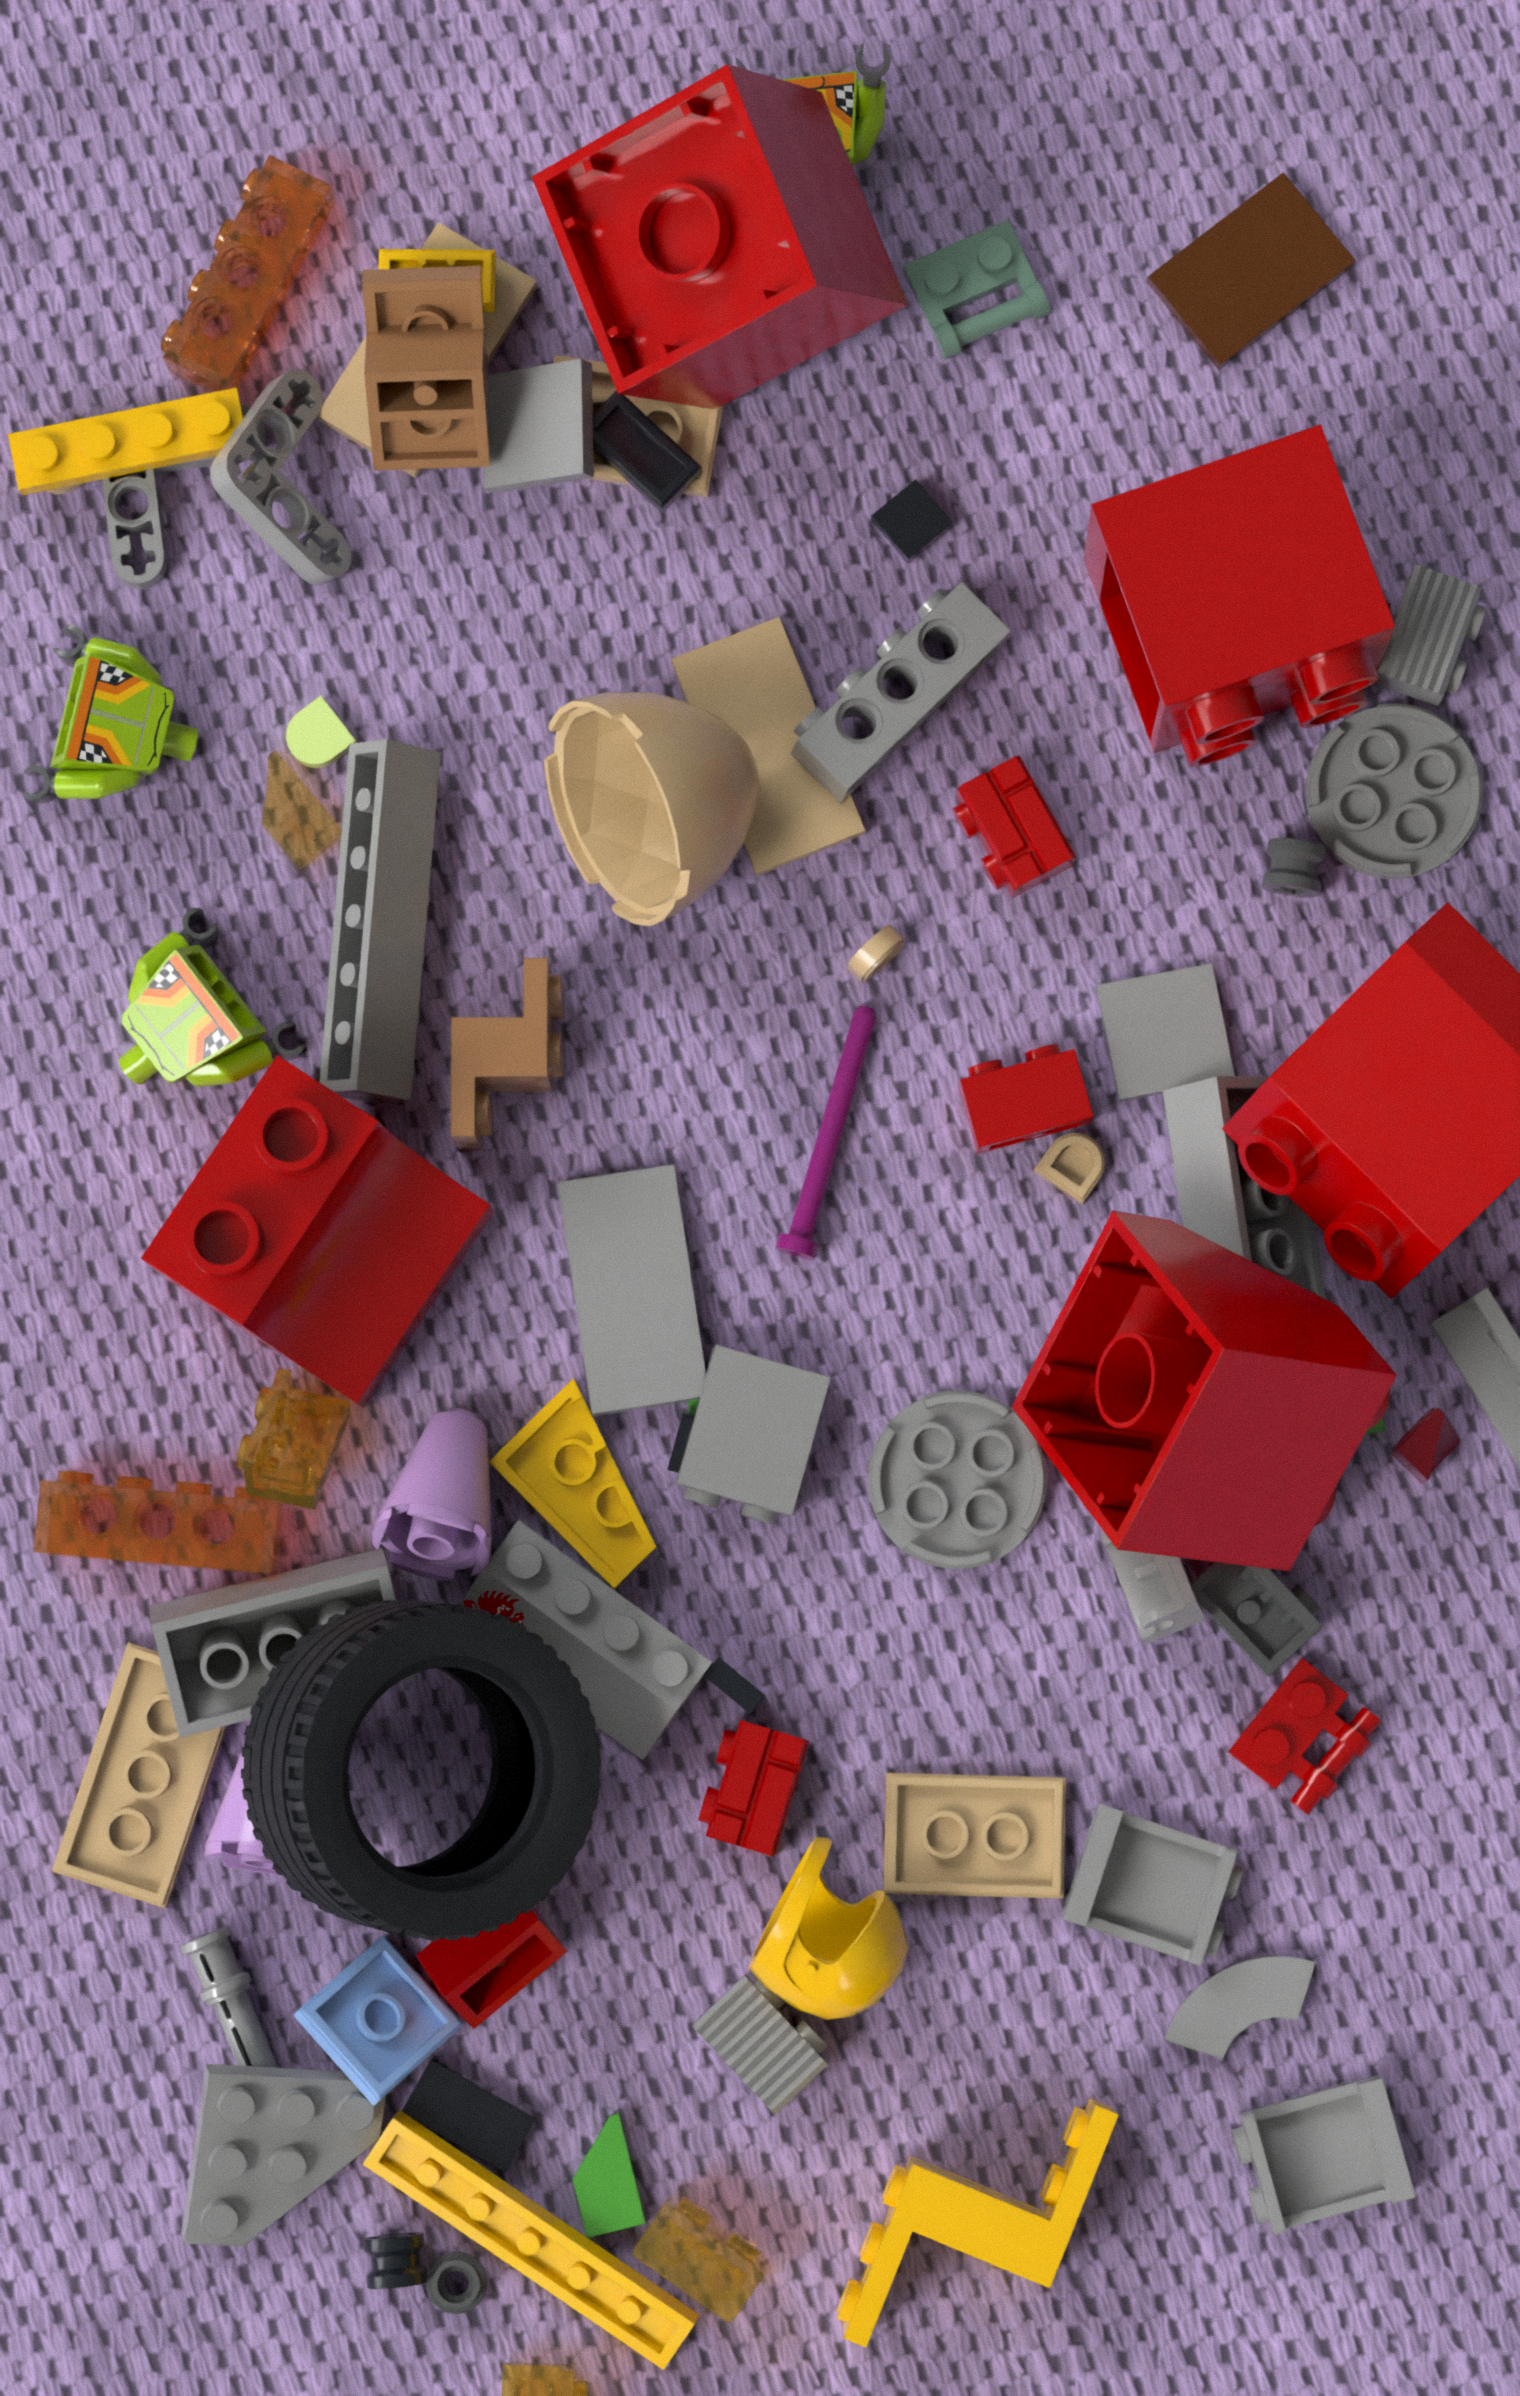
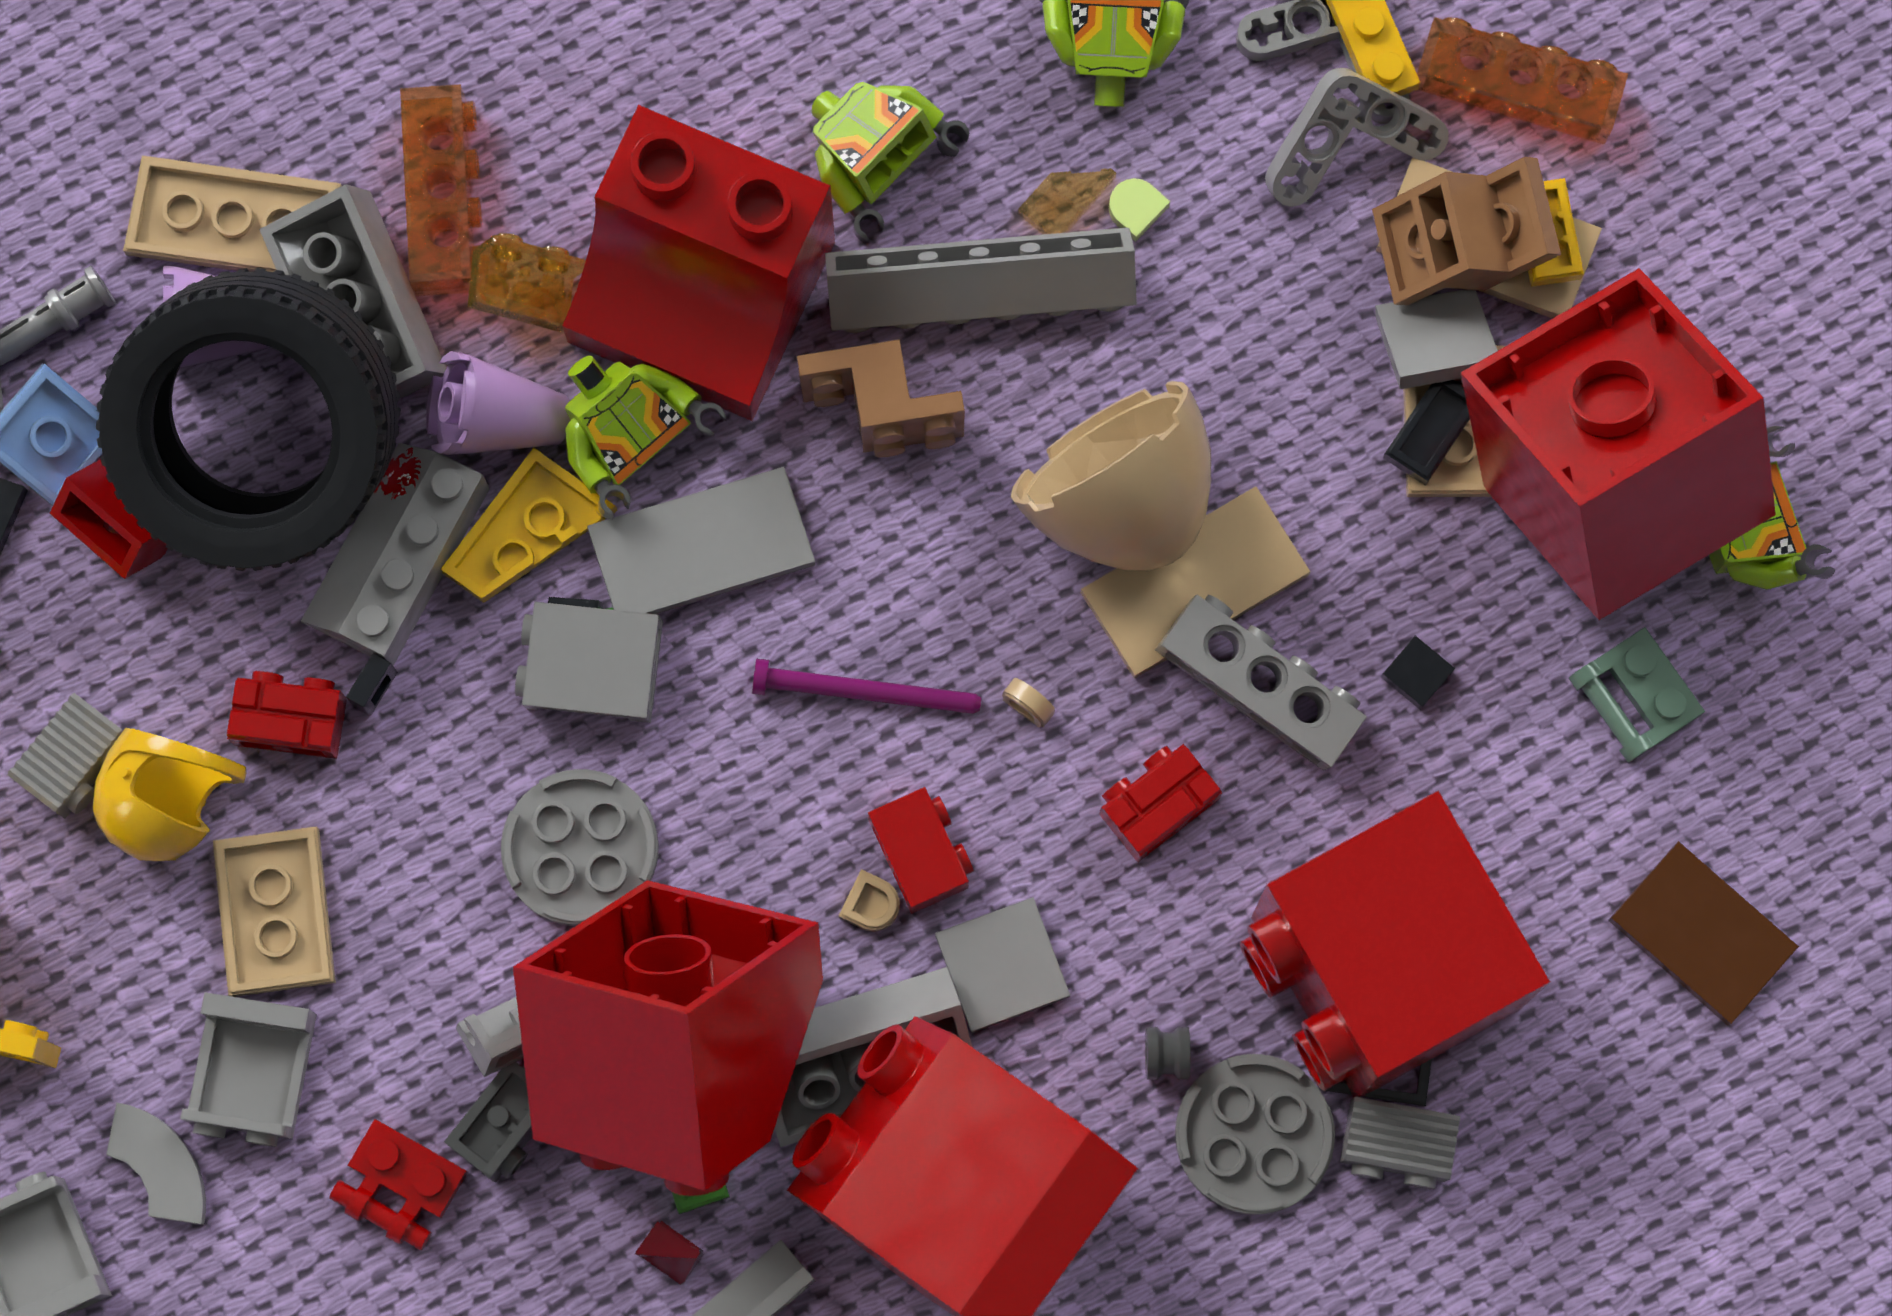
camera: 75 degrees right, 5 degrees down
none -> torso [565,355,727,519]

